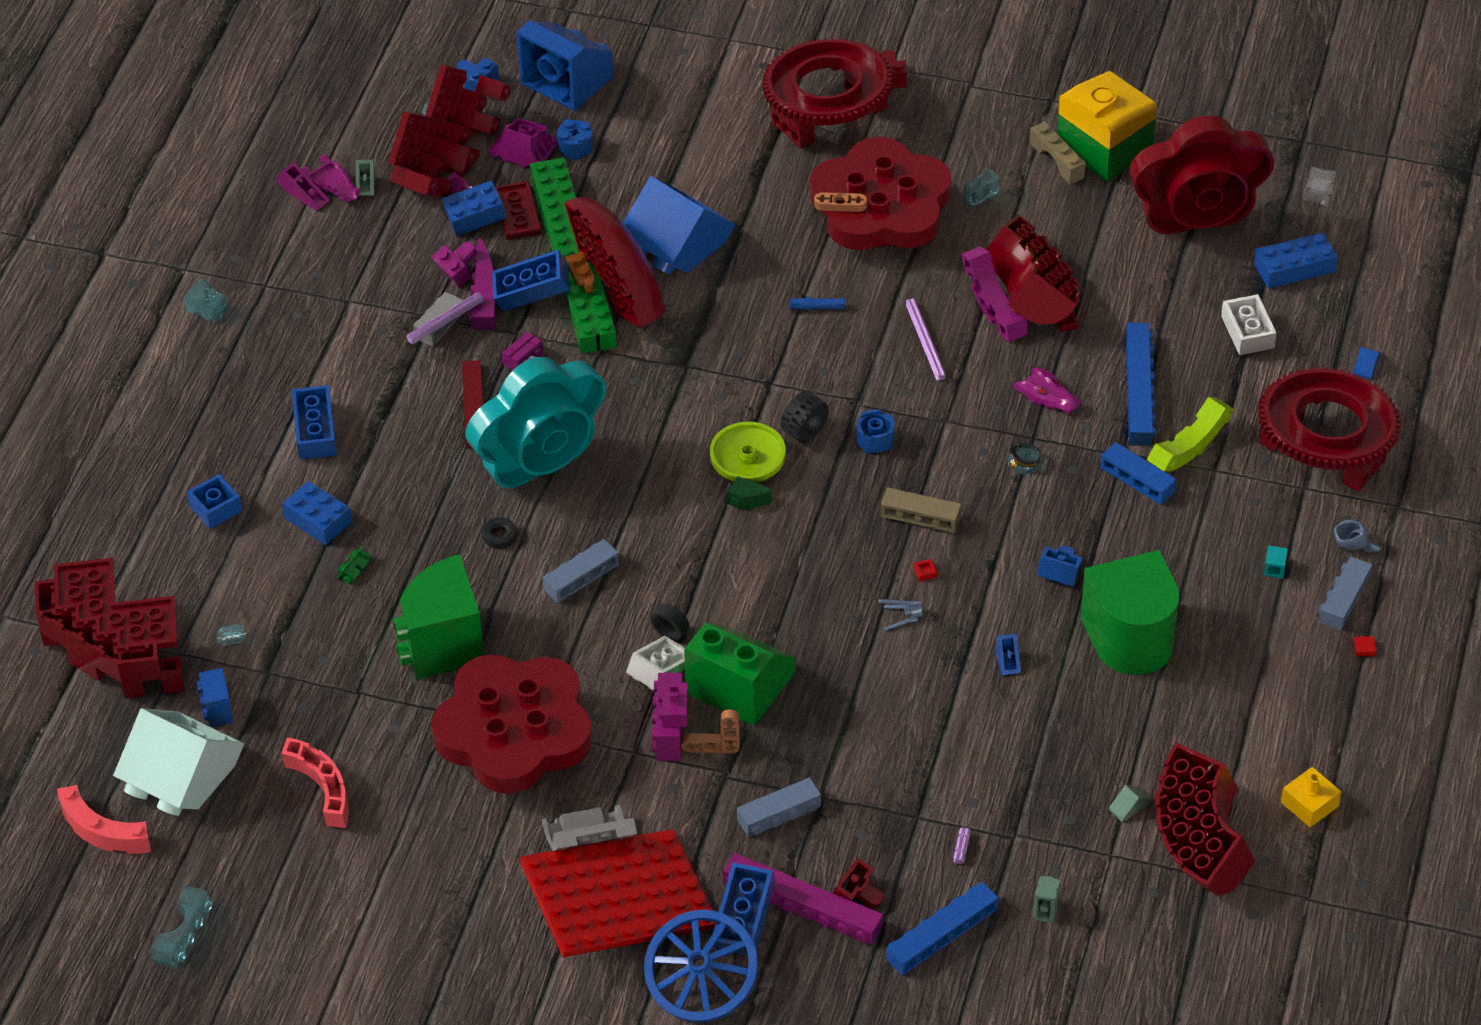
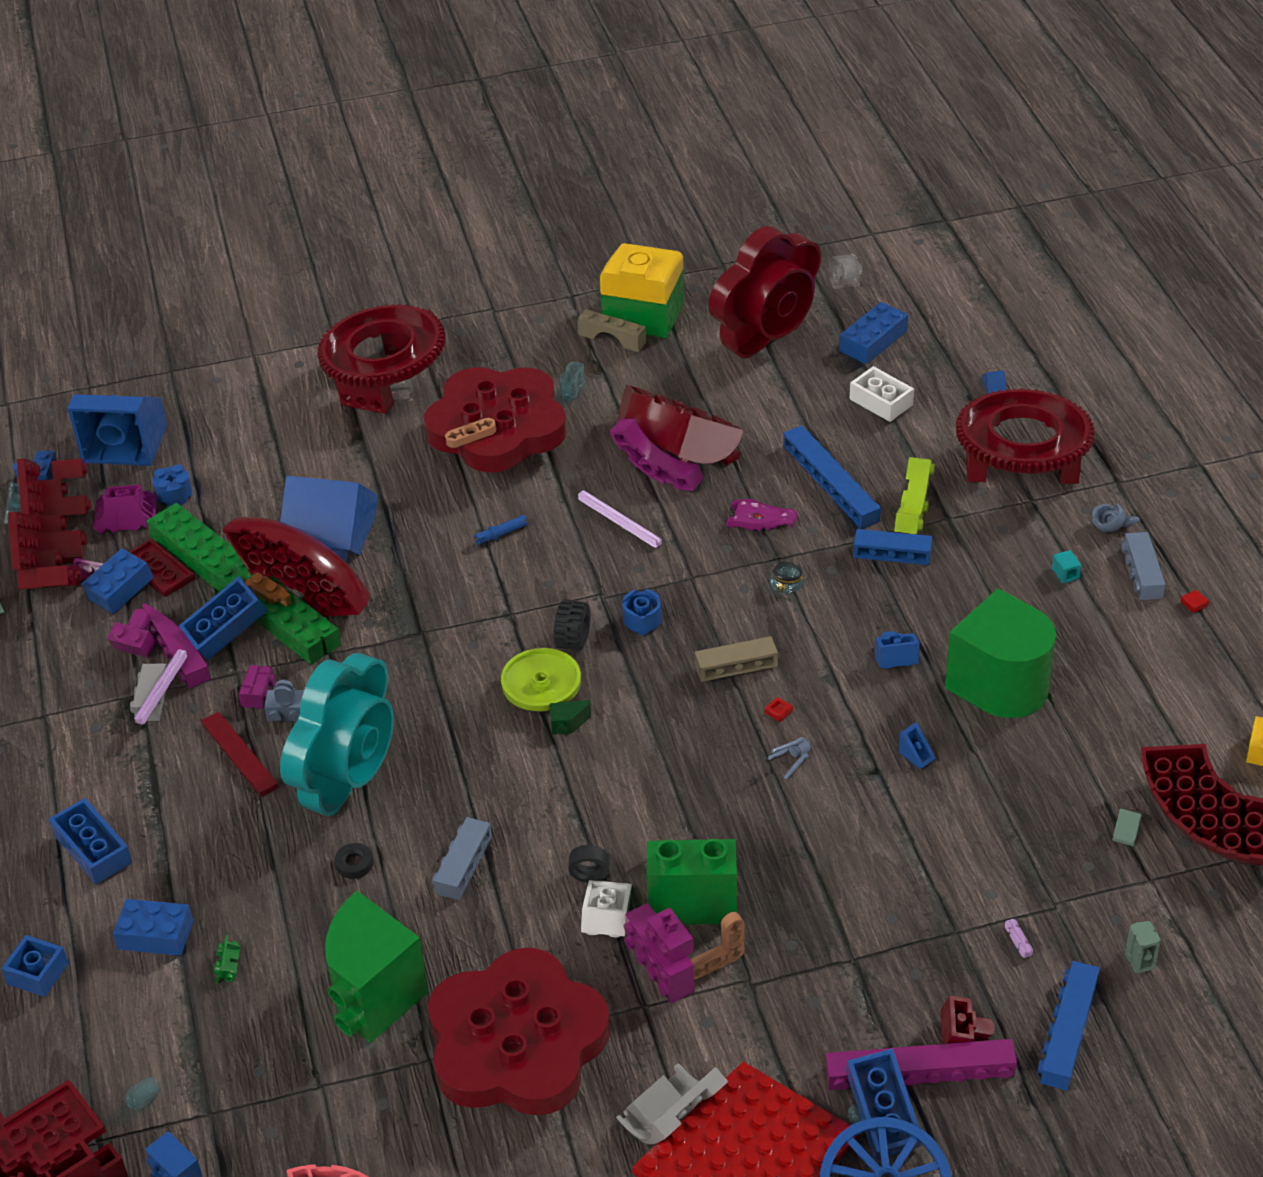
camera: 30 degrees left, 5 degrees down
sand blue brick [737,777,821,837] -> none

